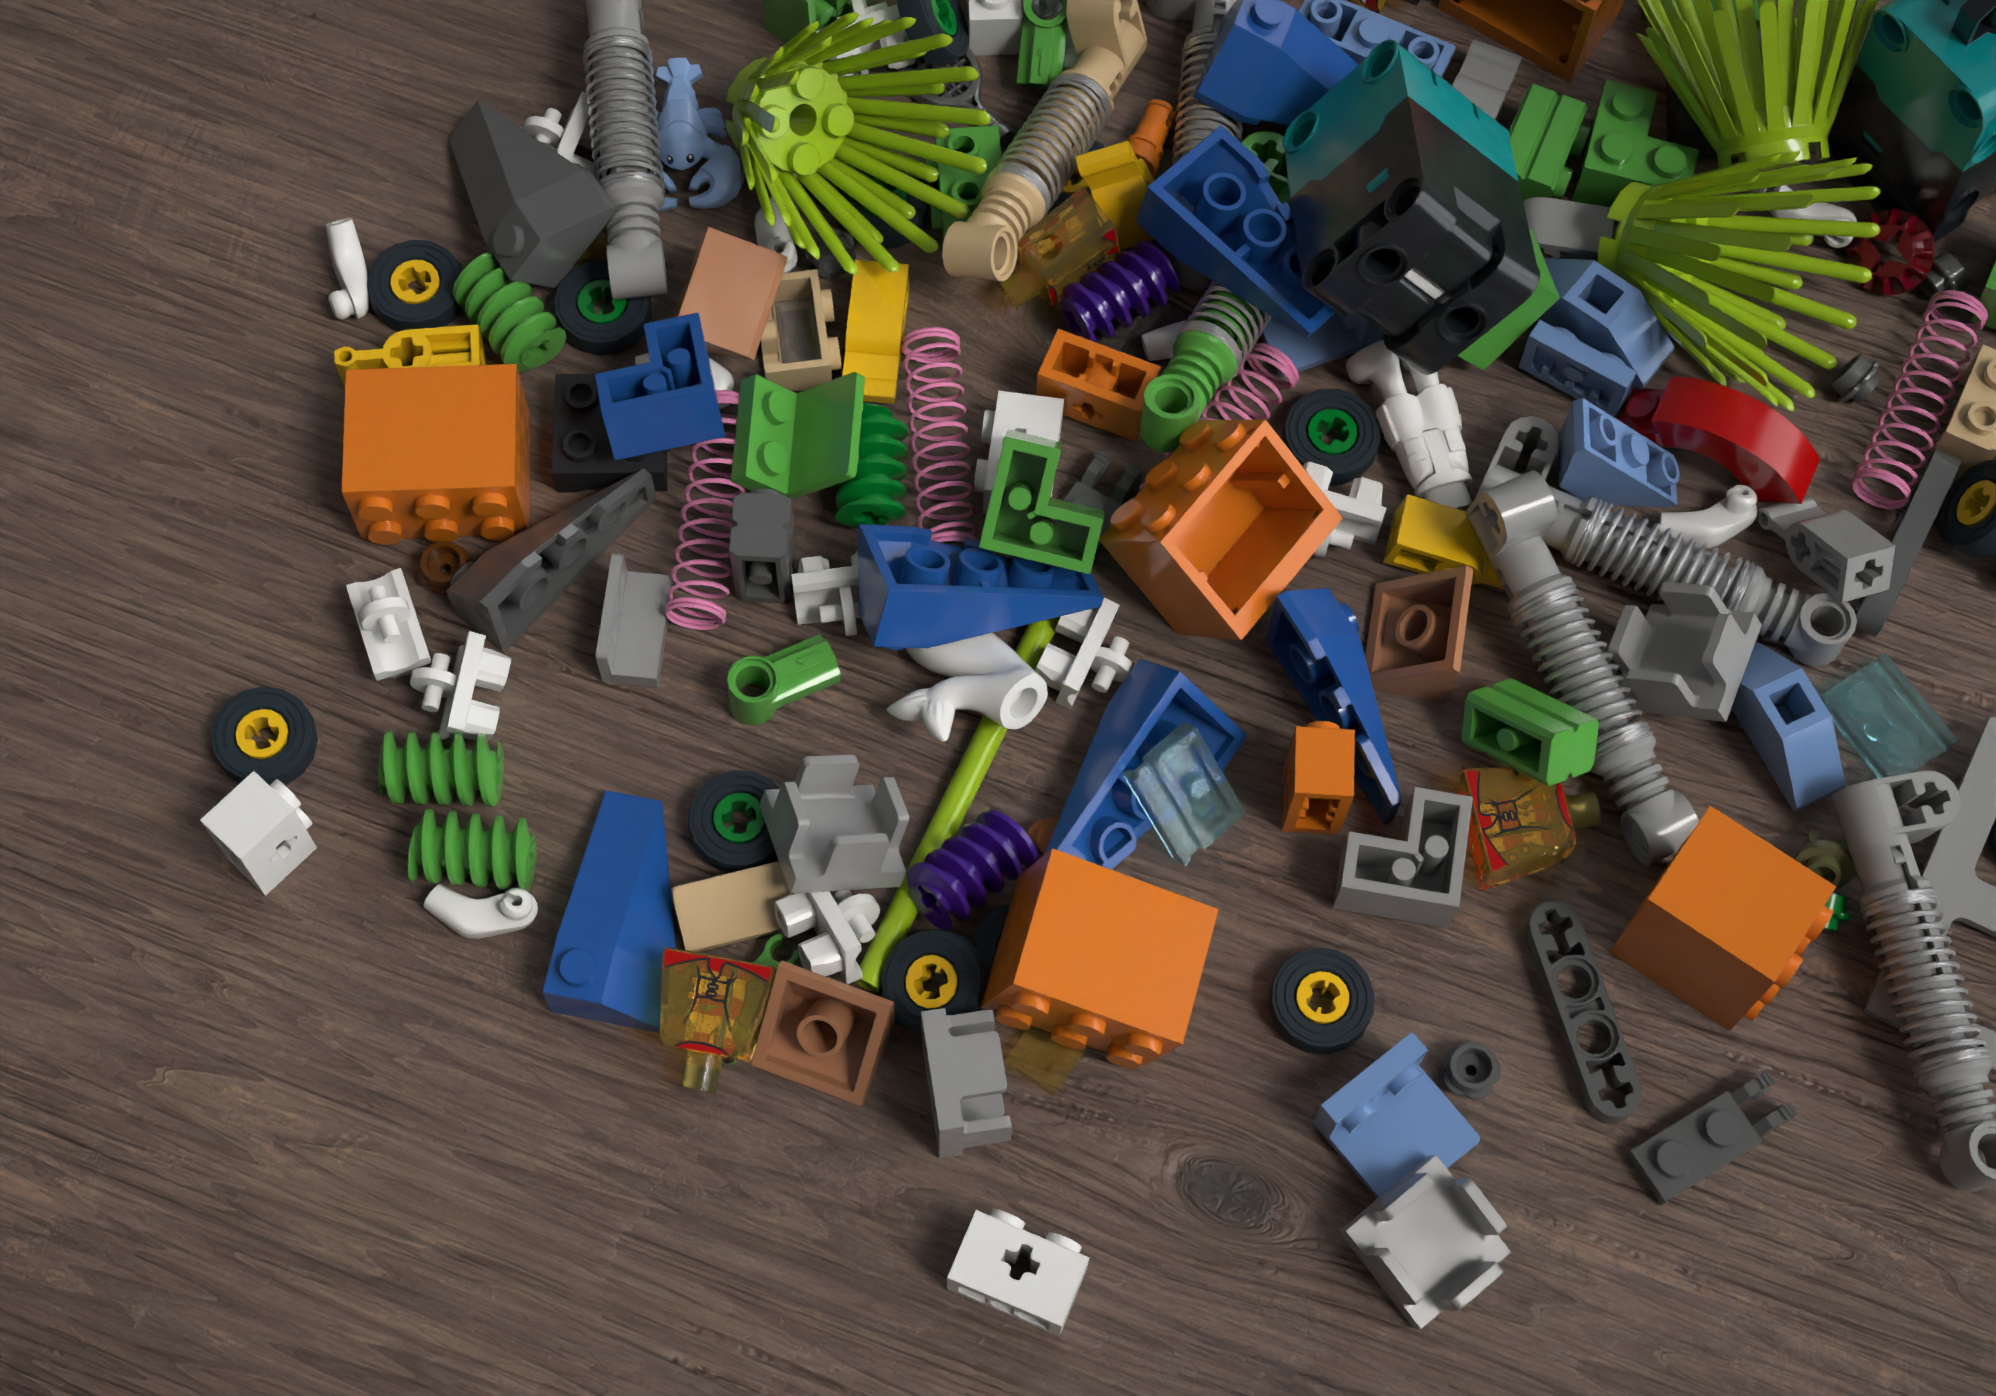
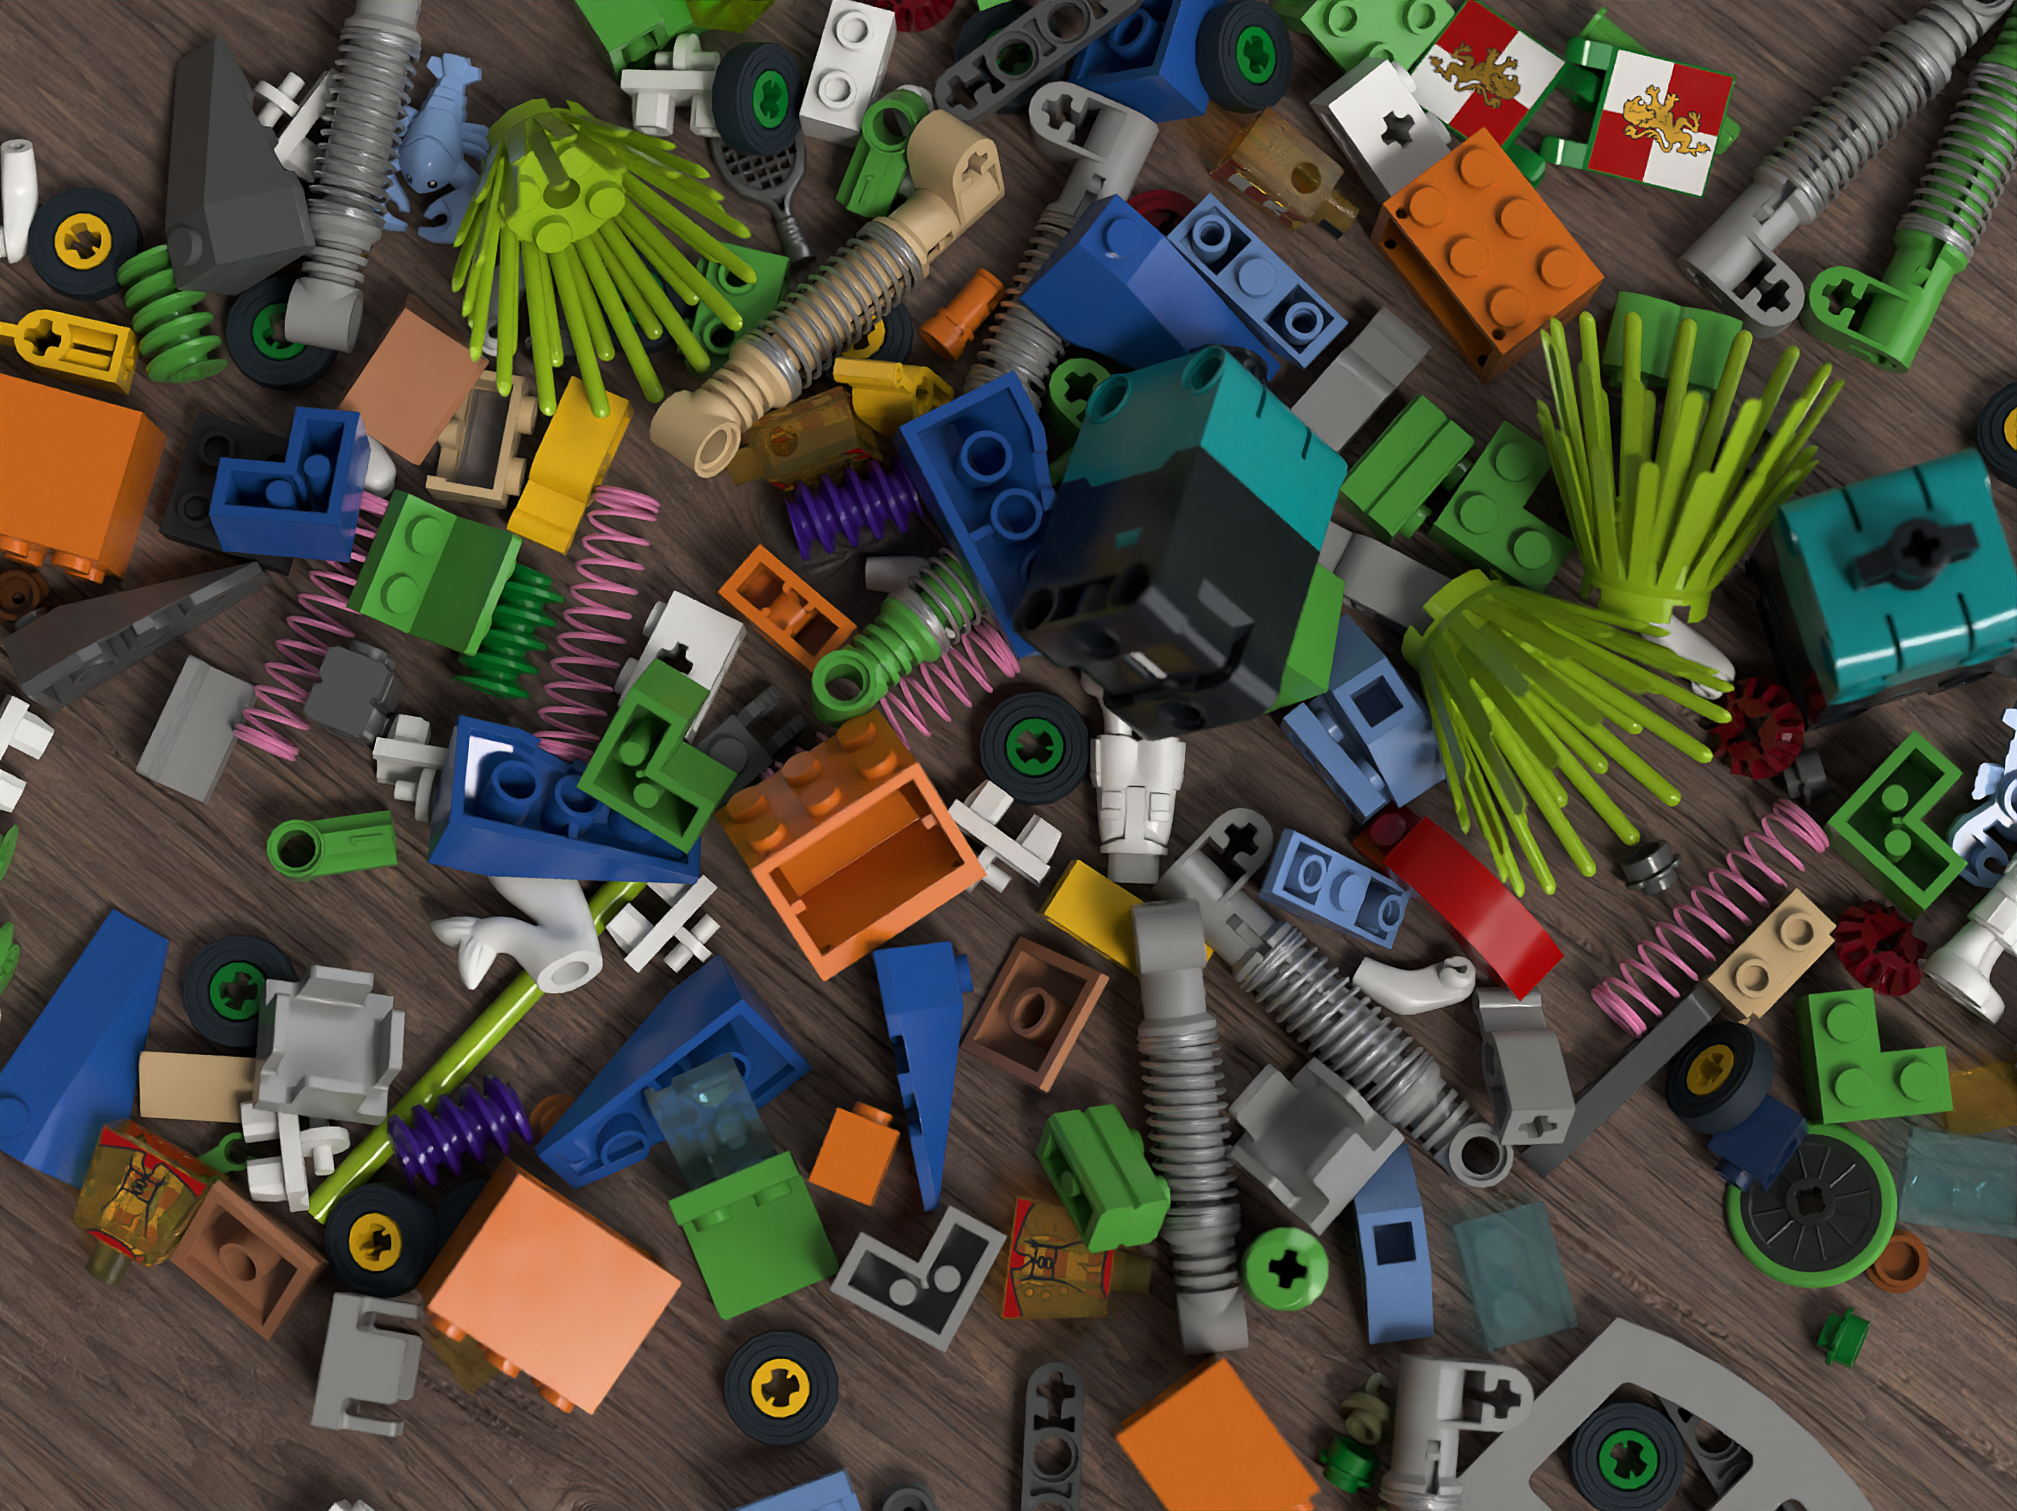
camera: 20 degrees right, 15 degrees up
none -> bright green bracket [668,1150,840,1320]
none -> bright green piece [1239,1228,1328,1311]

